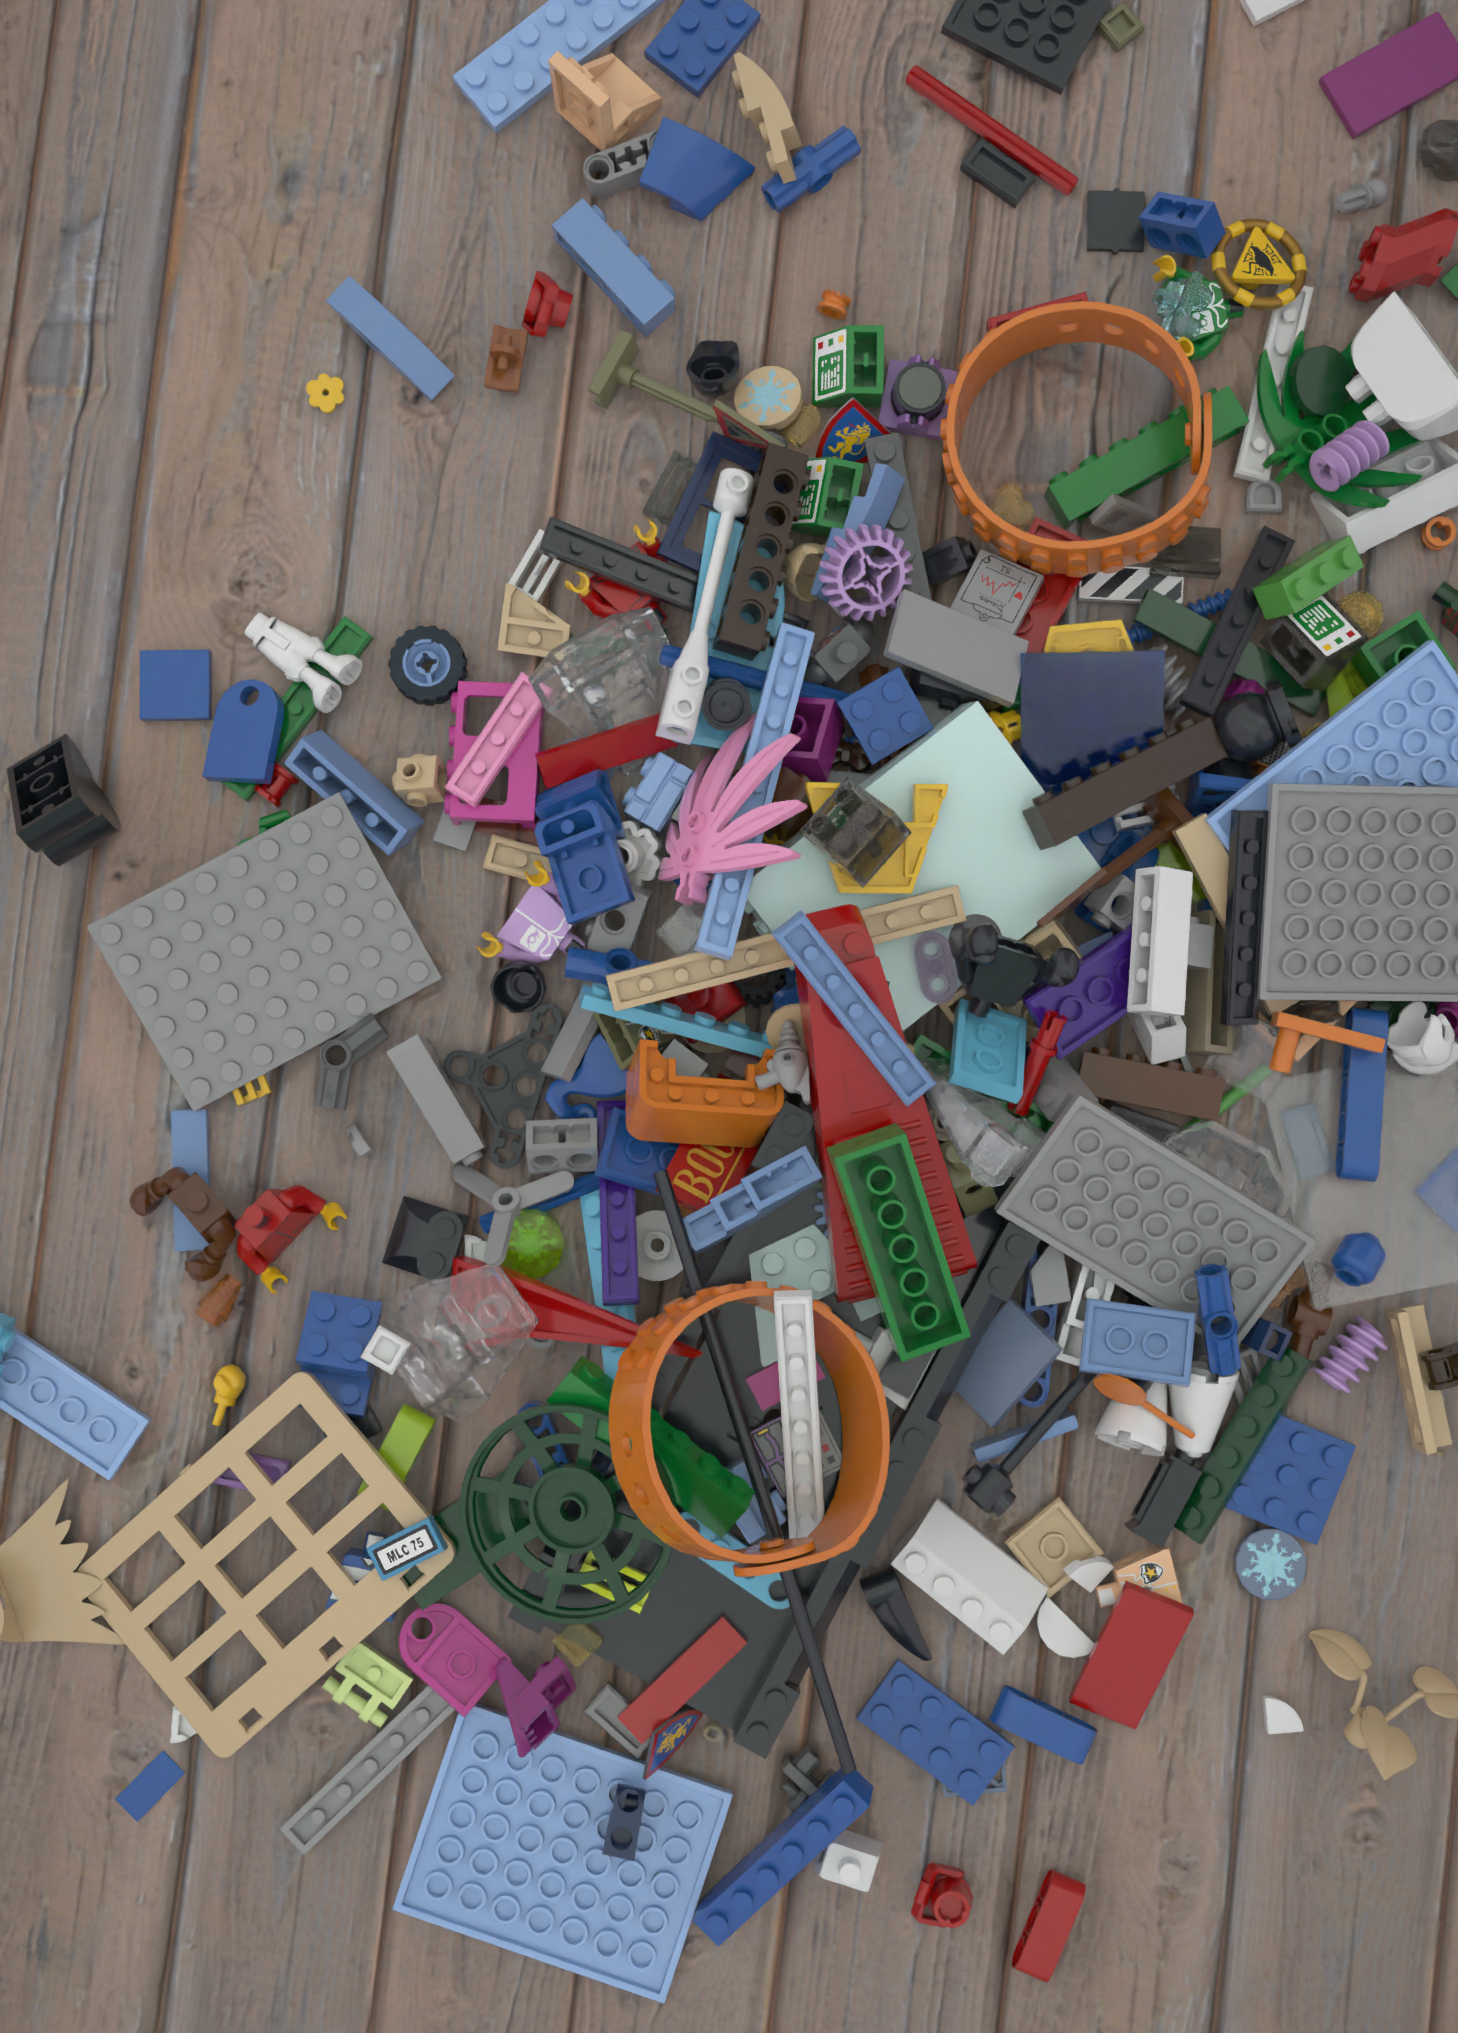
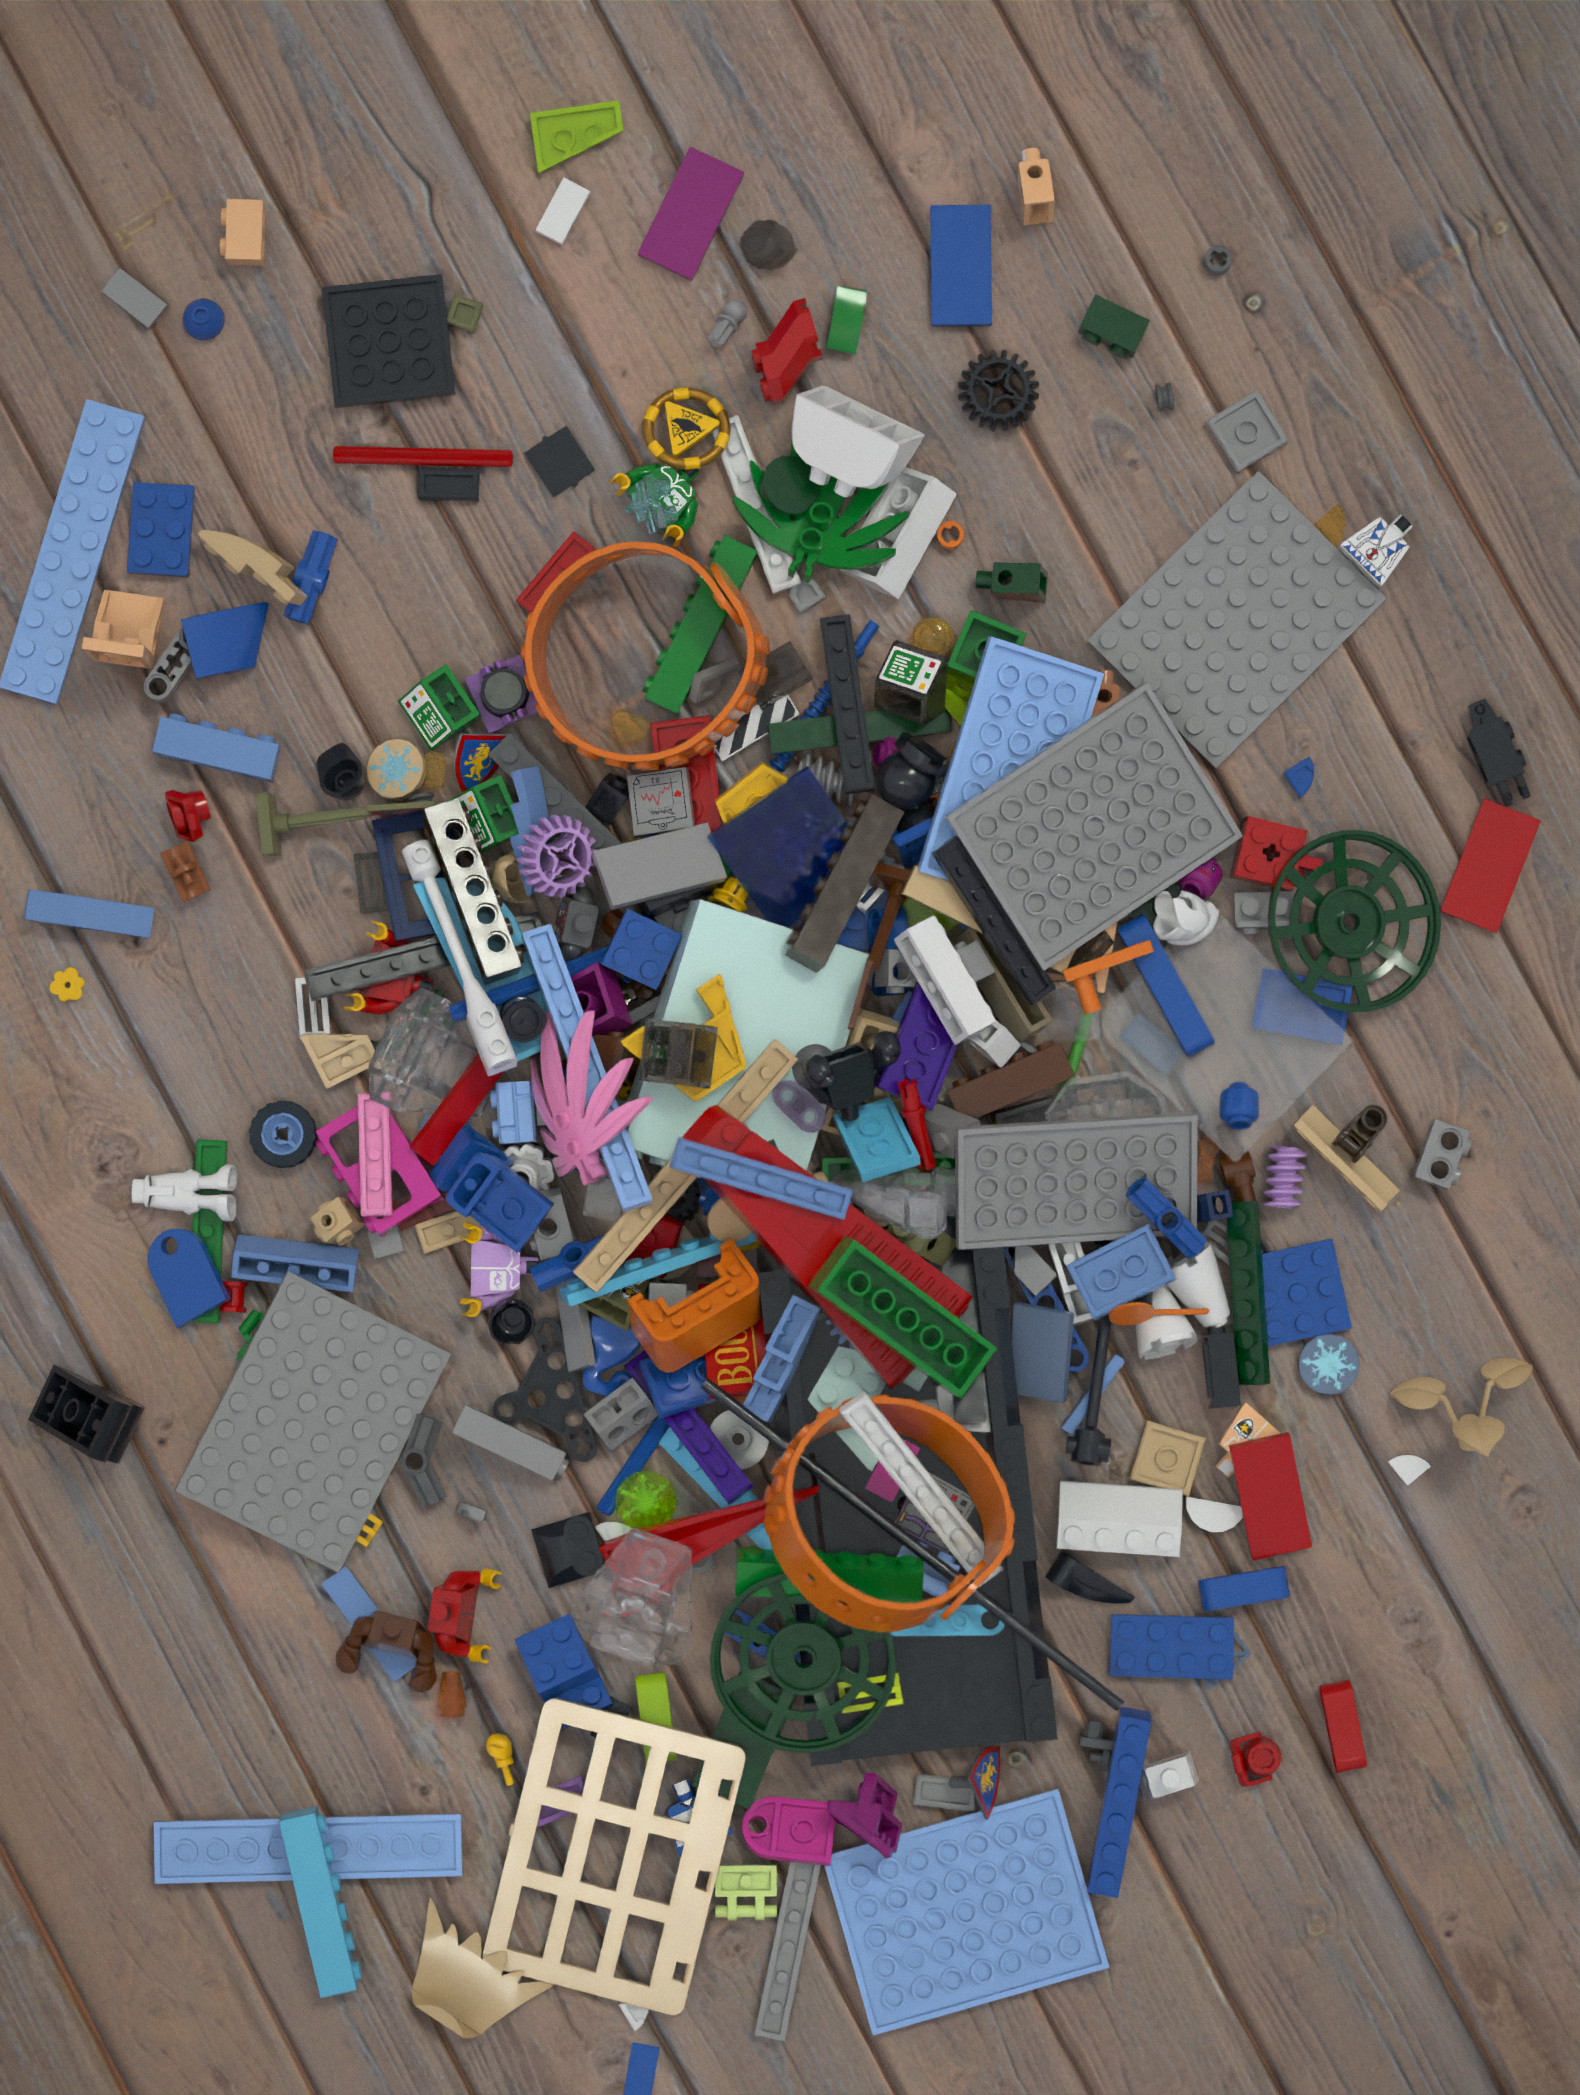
camera: 35 degrees left, 0 degrees up
blue tile [140,650,212,721] -> none
white tile [361,1325,411,1375] -> none
tile [366,1515,448,1581] -> none
light grey piece [453,1165,574,1267] -> none
clear yellow tile [552,1624,604,1668] -> none
dark blue leg [602,1783,646,1861] -> none
red tile [617,1614,748,1744] -> none
light grey piece [755,1020,811,1104] -> none
orange bush [817,289,851,320] -> none
white tile [1063,1556,1114,1593] -> none
blue brick [1139,191,1226,259] -> none
bright green brick [1252,535,1364,620] -> none
lavender piece [1309,420,1390,491] -> none

